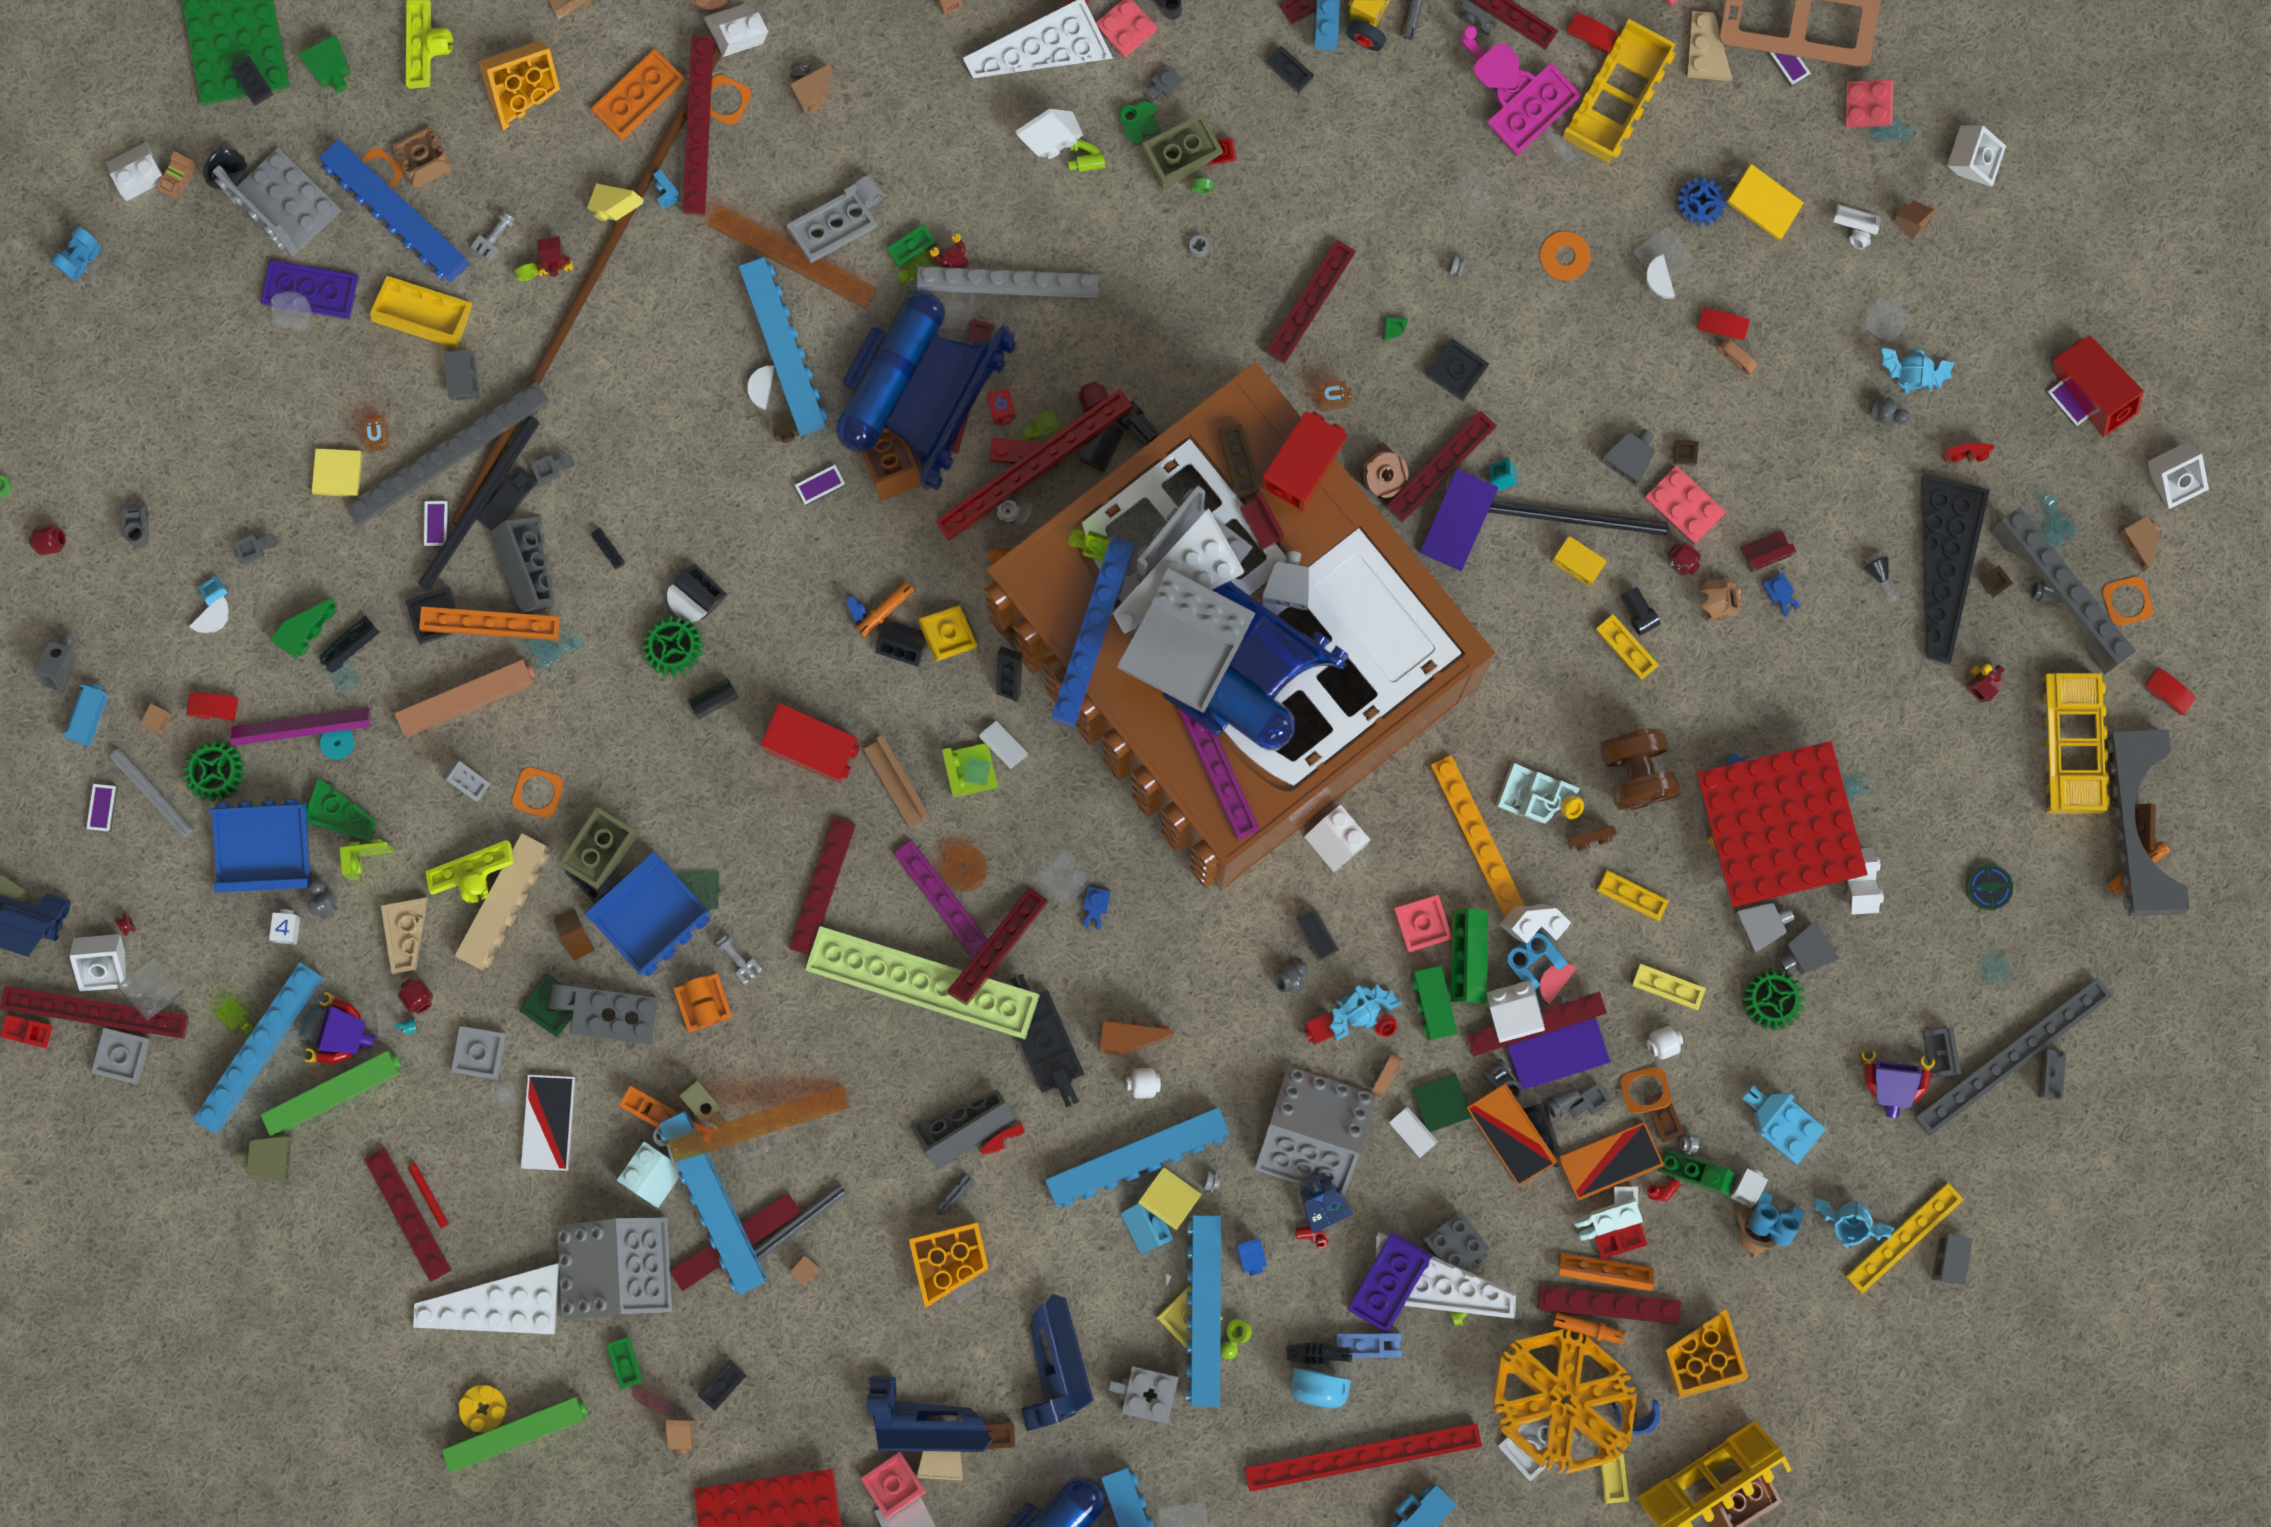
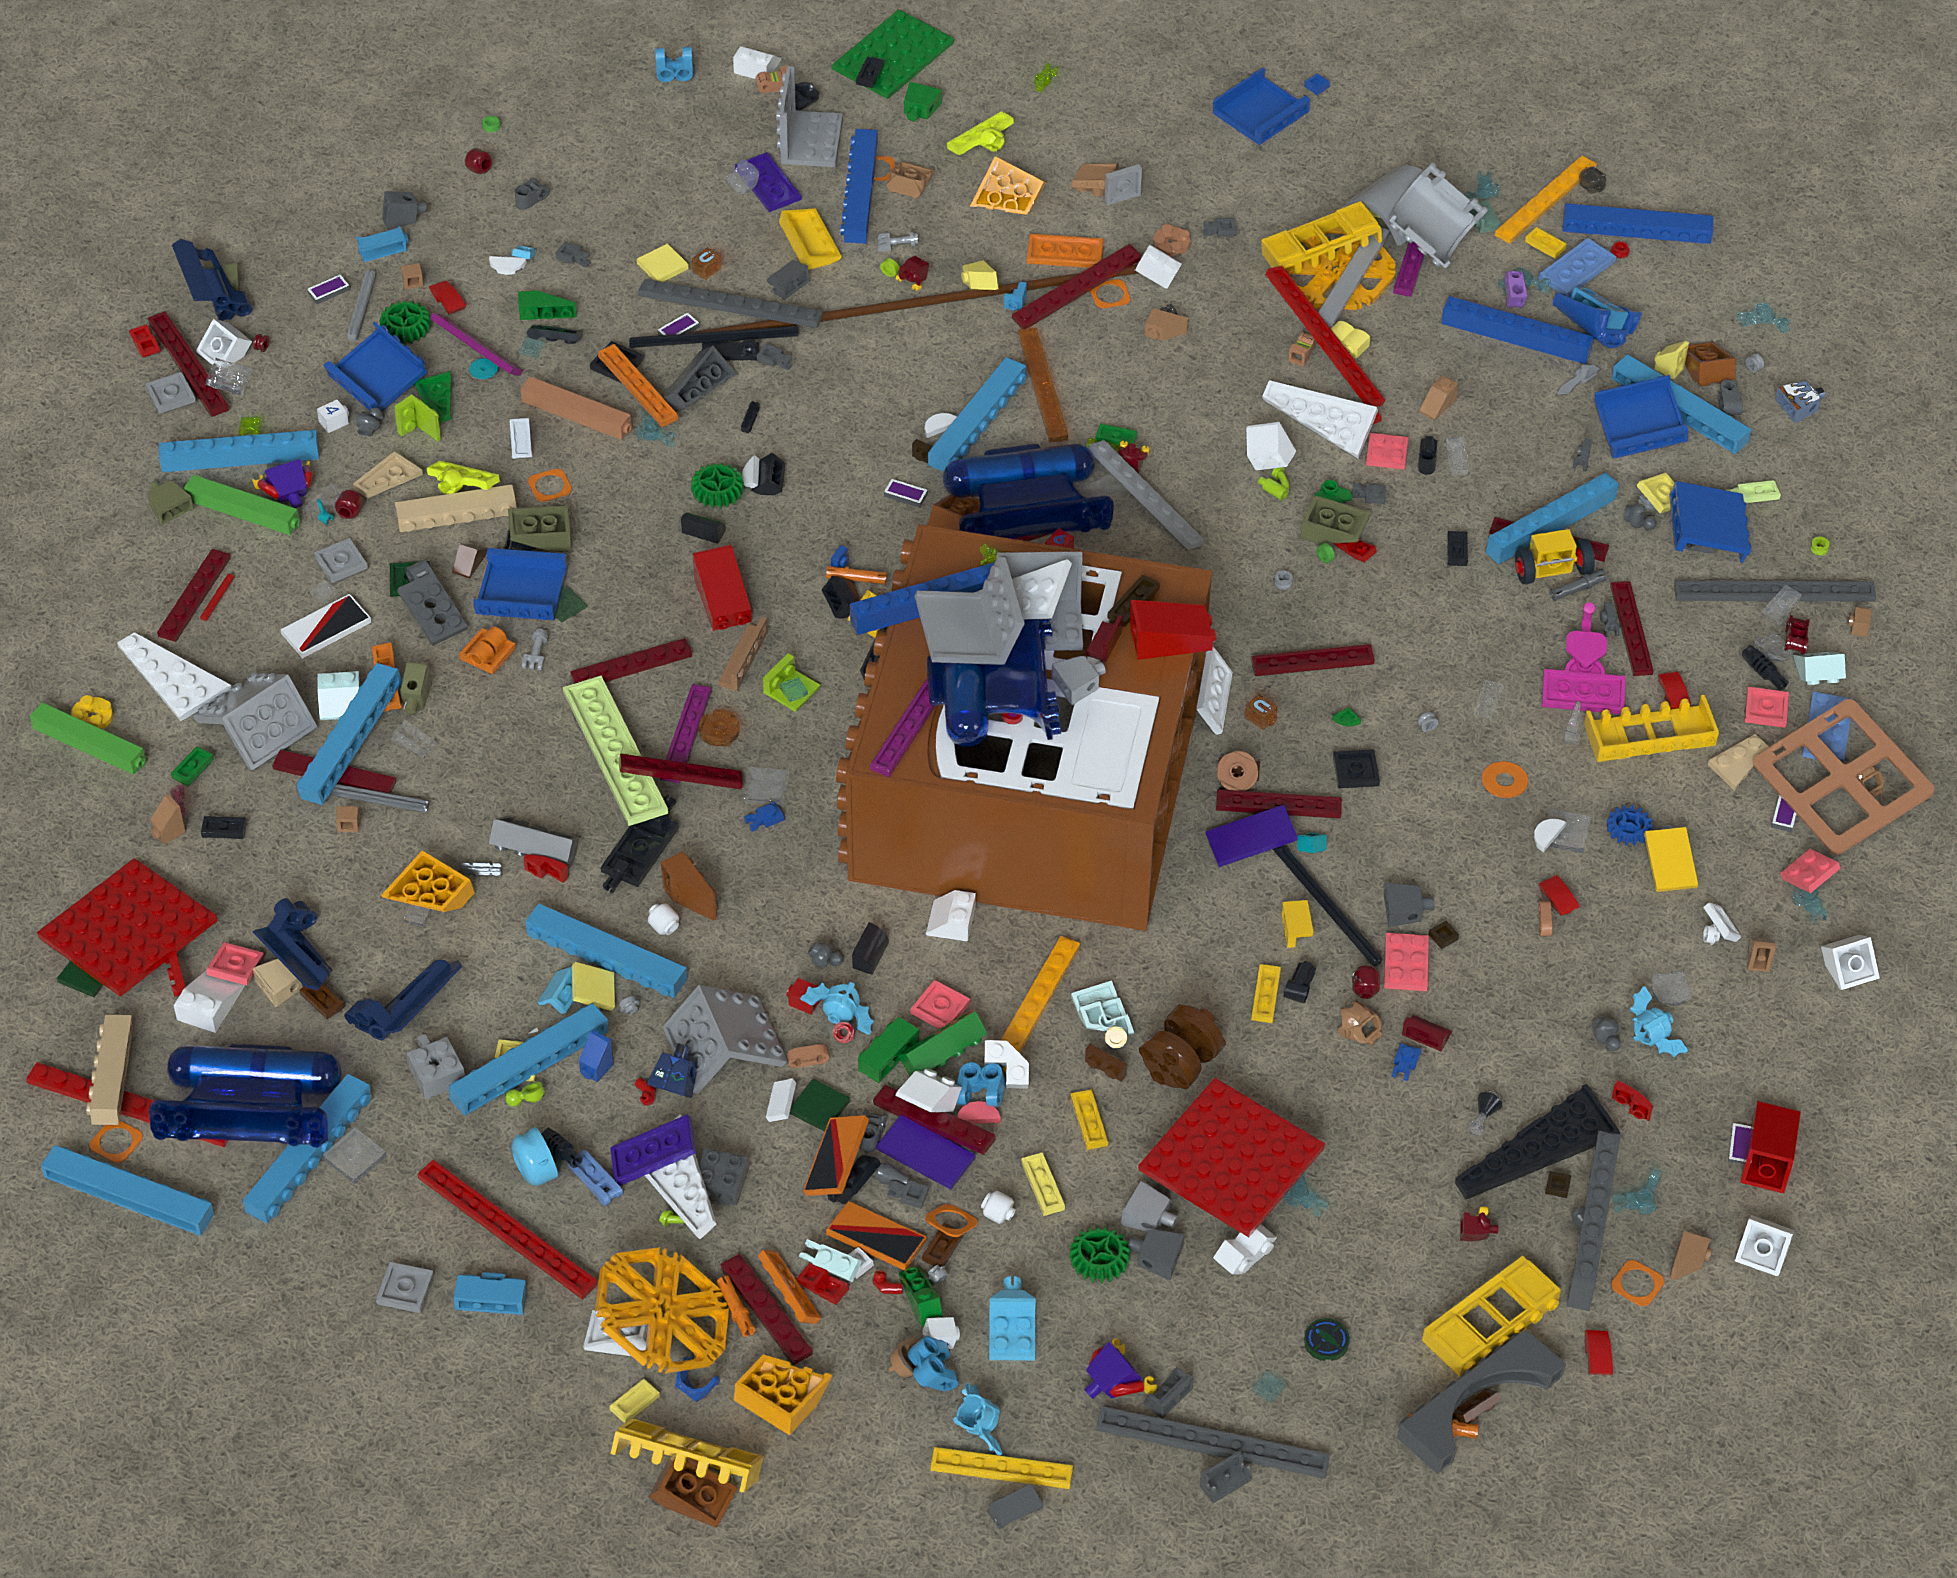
camera: 50 degrees right, 30 degrees down
clear orange plate [666,1085,851,1163] -> none
light grey hinge [786,175,884,264] -> none
white tile [979,721,1028,769] -> none

